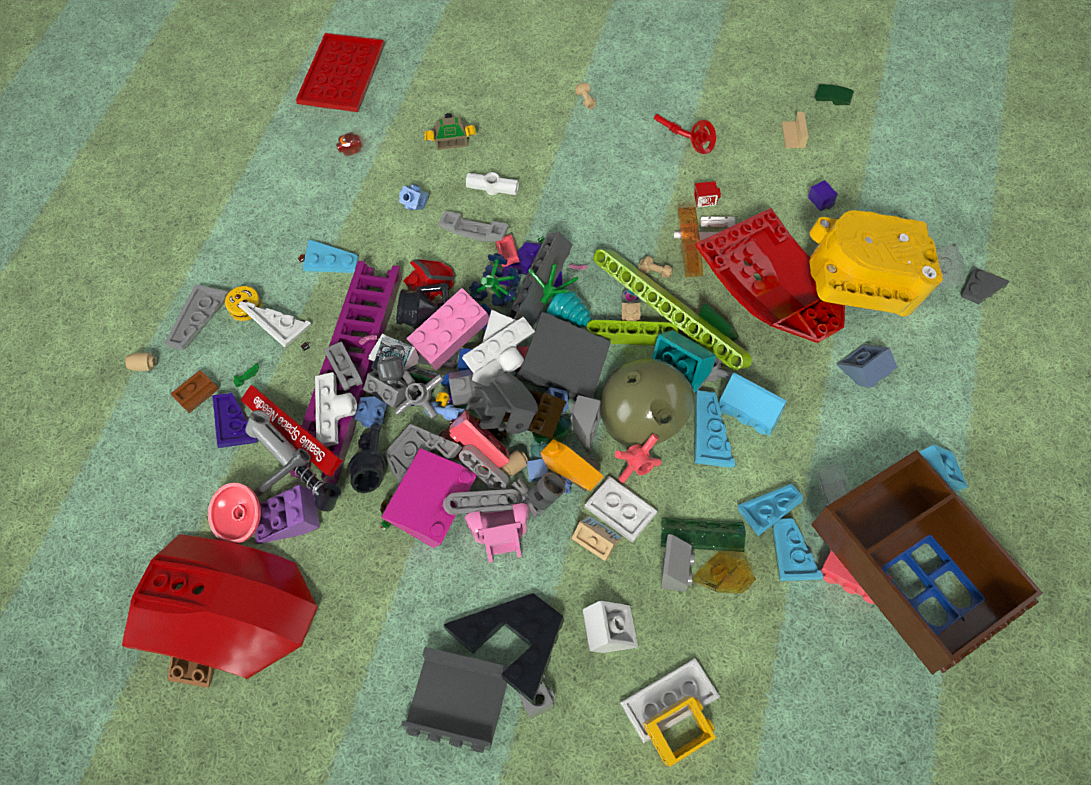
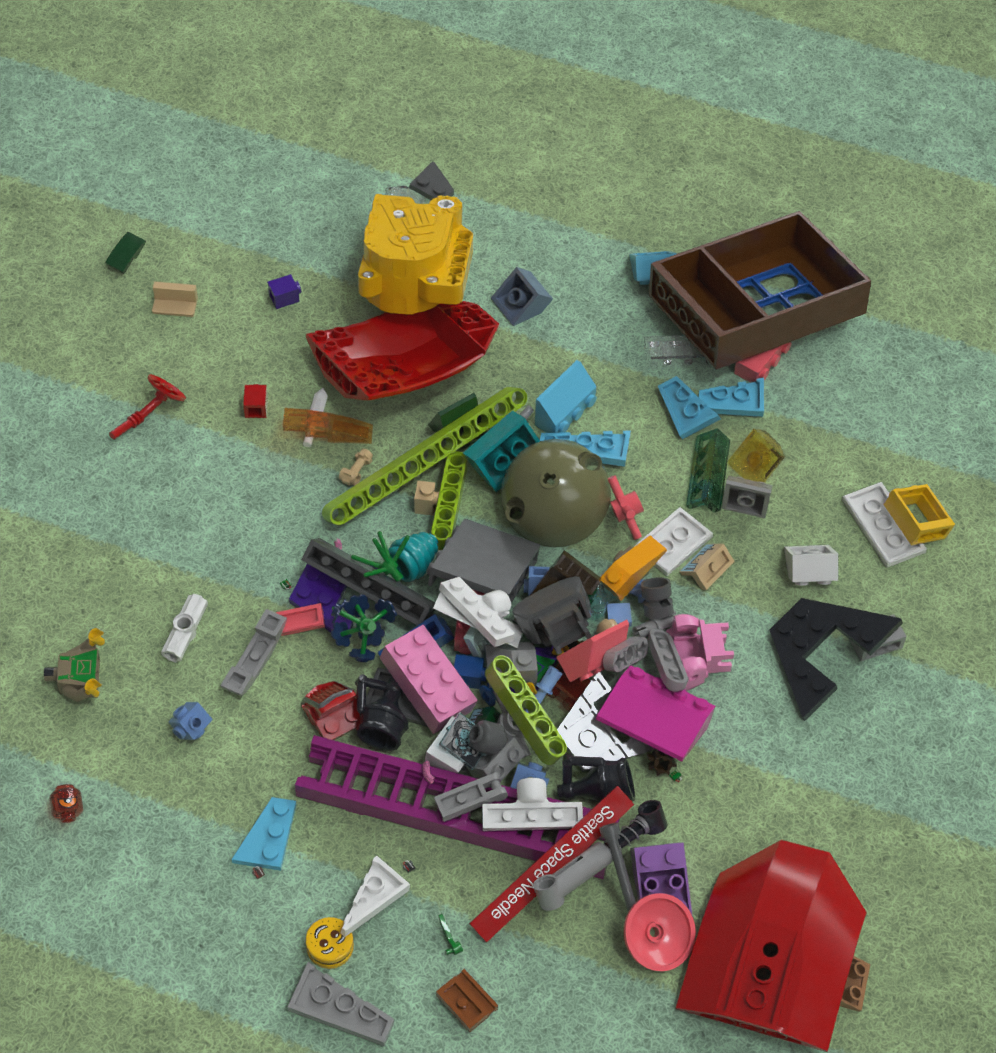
camera: 90 degrees left, 5 degrees down
dark purple wing [212,393,258,448] -> none
dark grey panel [401,647,509,753] -> none
light grey slope [570,395,601,452] -> none
tan bar [575,83,596,109] -> none
tile [622,289,640,303] -> none
white axle [700,216,735,227] -> none
none -> lime beam [485,655,567,765]

